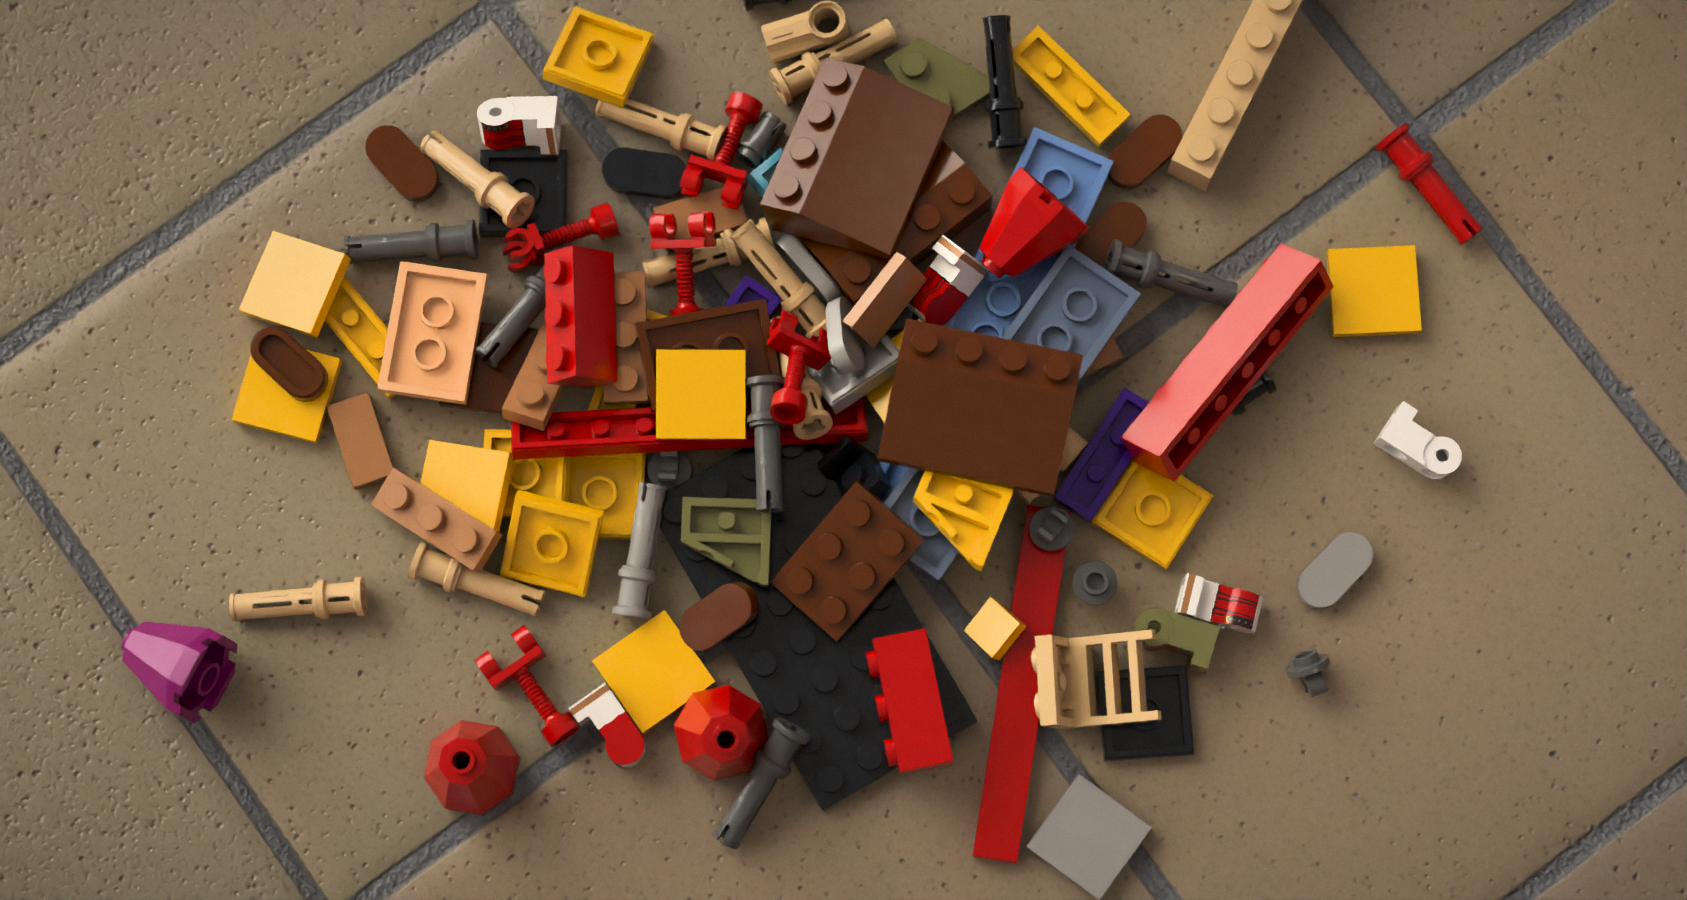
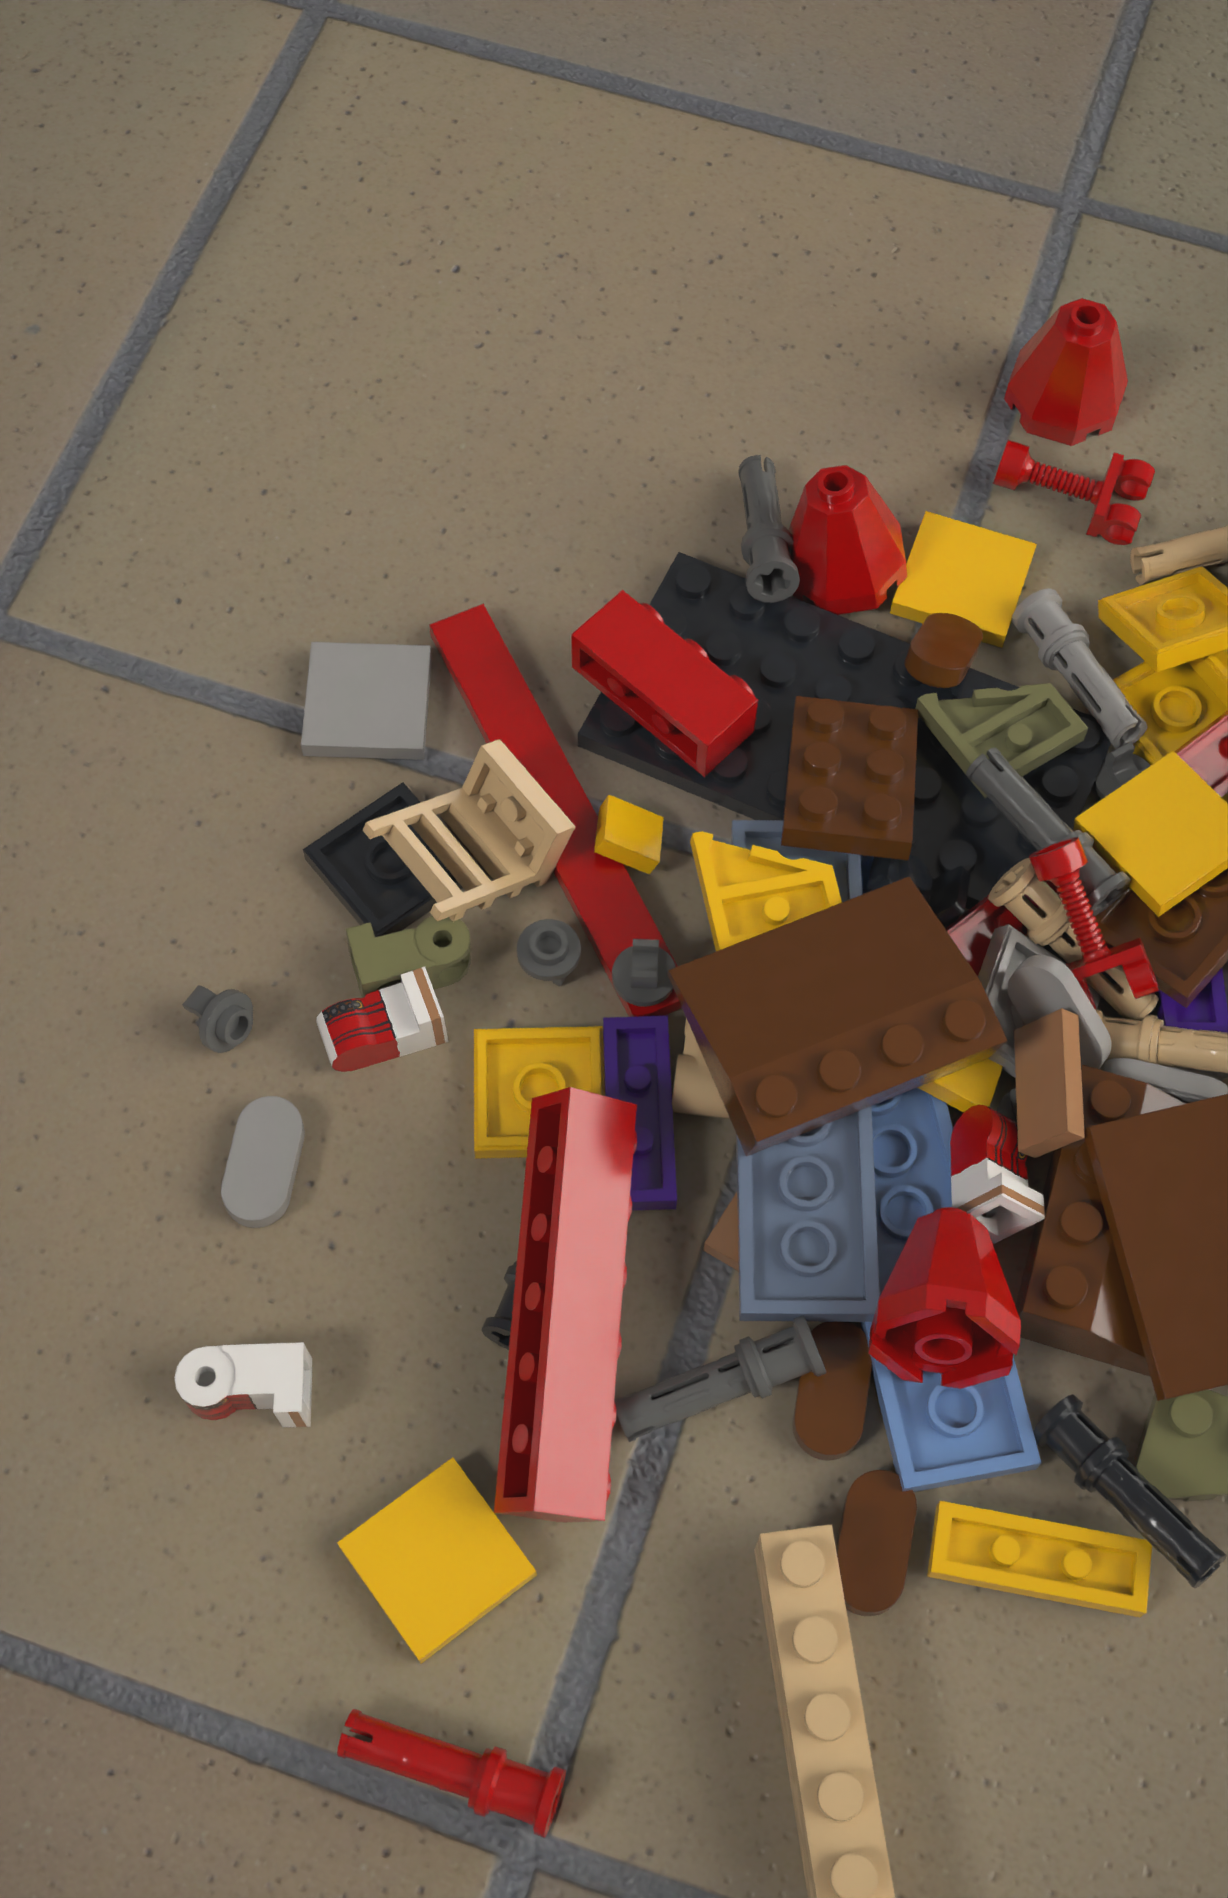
camera: 140 degrees right, 15 degrees down
leg [568,683,645,767] -> none

